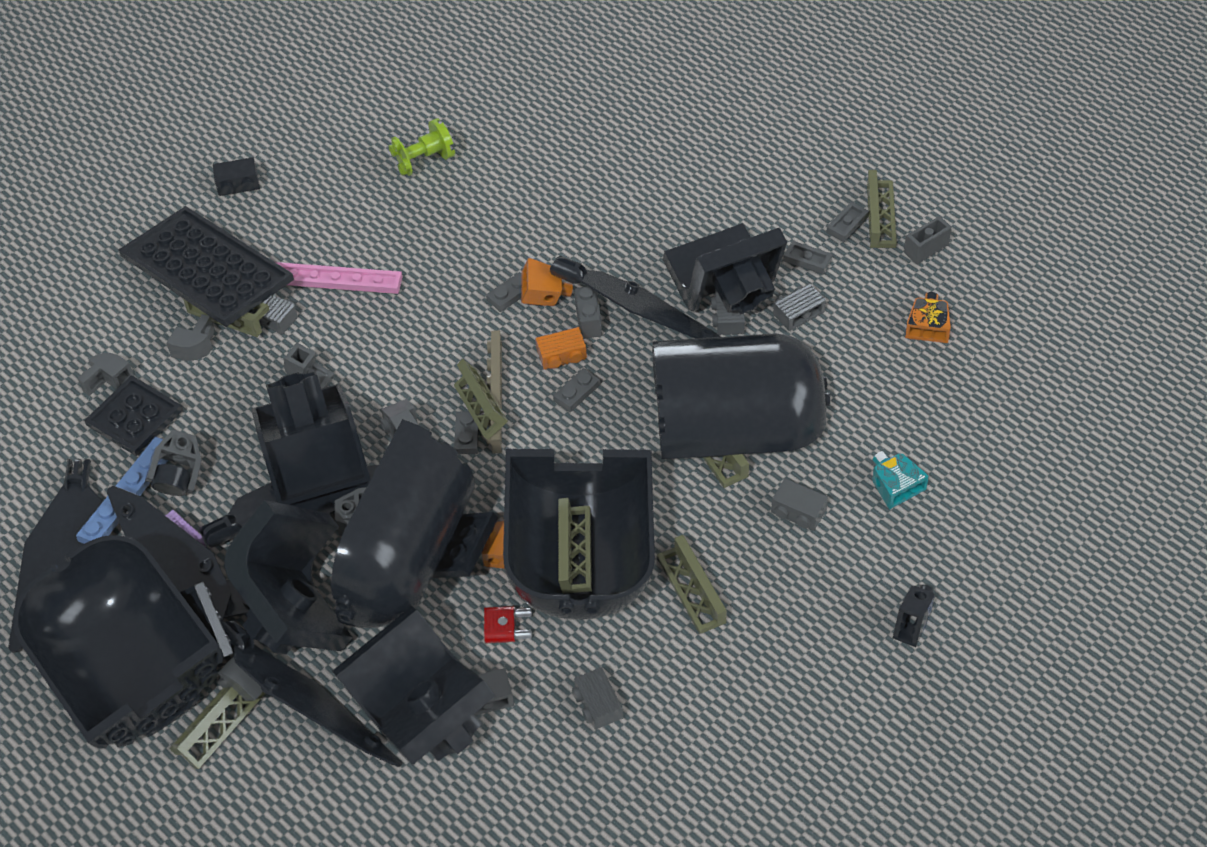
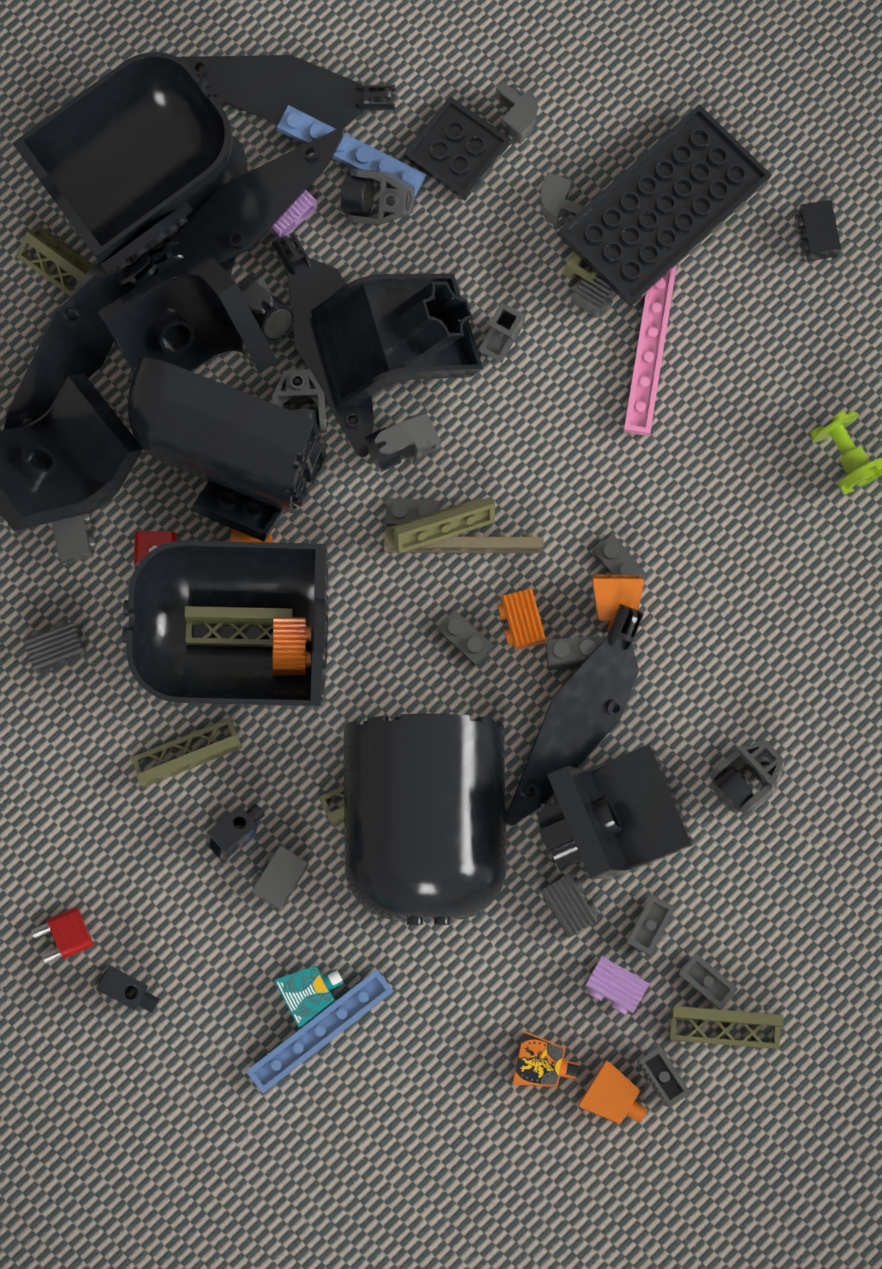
camera: 90 degrees right, 25 degrees up
none -> red piece [32,906,94,963]
none -> black torso [205,803,265,863]
none -> medium blue plate [246,970,394,1094]
none -> orange brick [273,618,311,676]
none -> orange torso [578,1061,648,1124]
none -> lavender brick [585,956,650,1015]
none -> dark grey piece [709,740,784,817]

